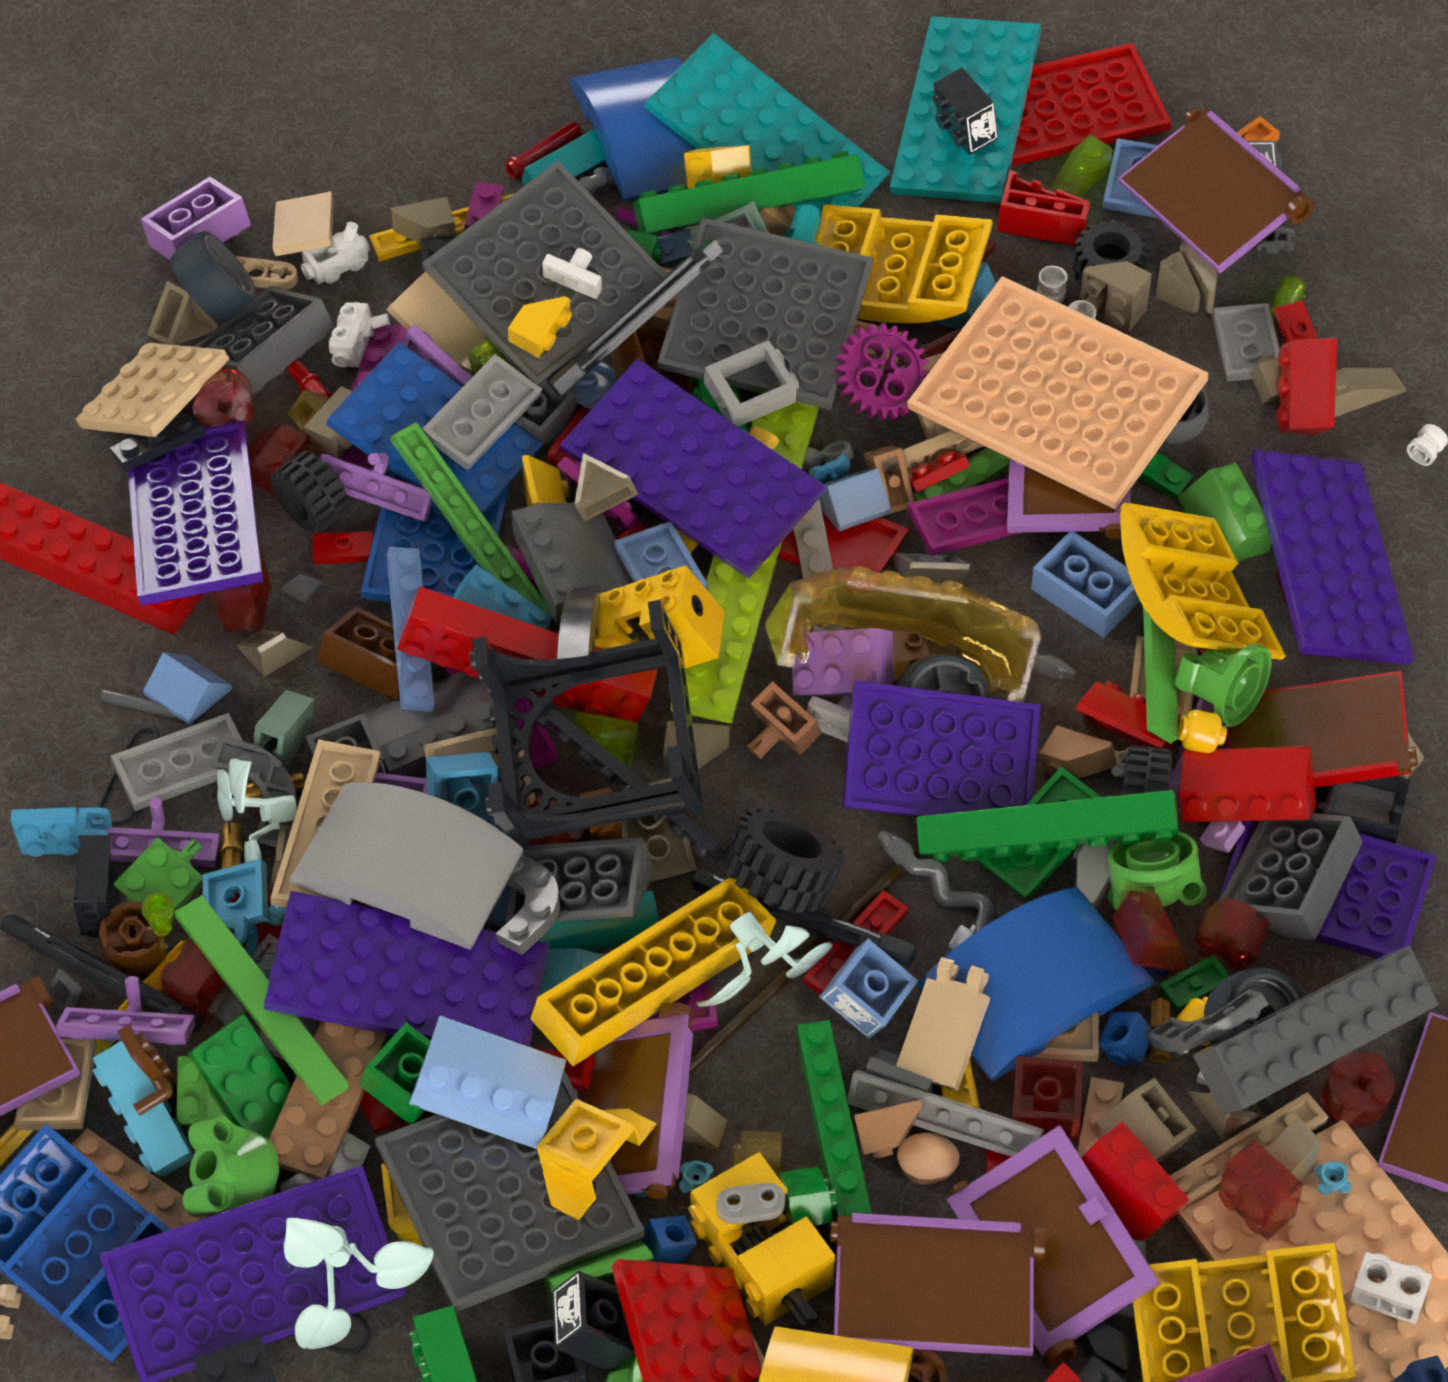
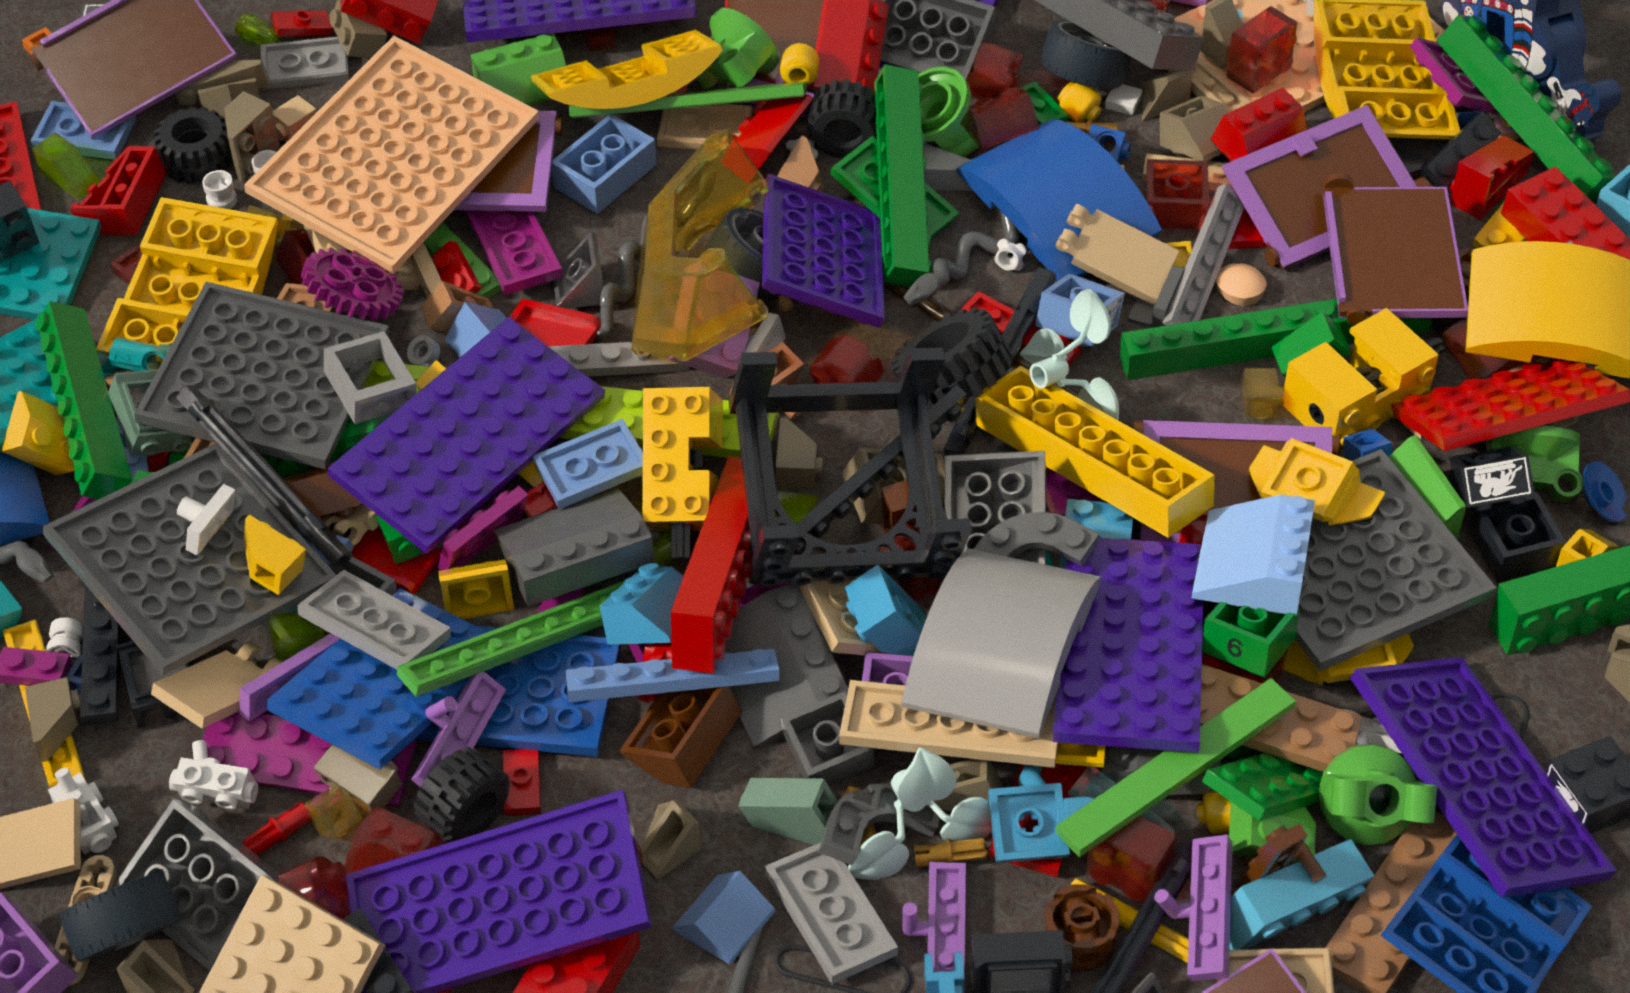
camera: 90 degrees left, 5 degrees down
bright green plate [113,837,203,924] -> none
clear neon green cone [141,893,175,936] -> none
light aqua plant [283,1218,434,1349] -> none
black slope [557,585,601,668] -> none
dark tan slope [575,453,638,522] -> none
light grey plate [716,1183,785,1224] -> none
dark azure piece [809,454,850,484] -> none
medium nougat slope [854,1098,925,1159] -> none
dark grey plate [1145,989,1269,1055] -> none
none -> tan brick [273,95,317,142]
none -> clear red brick [810,334,884,384]

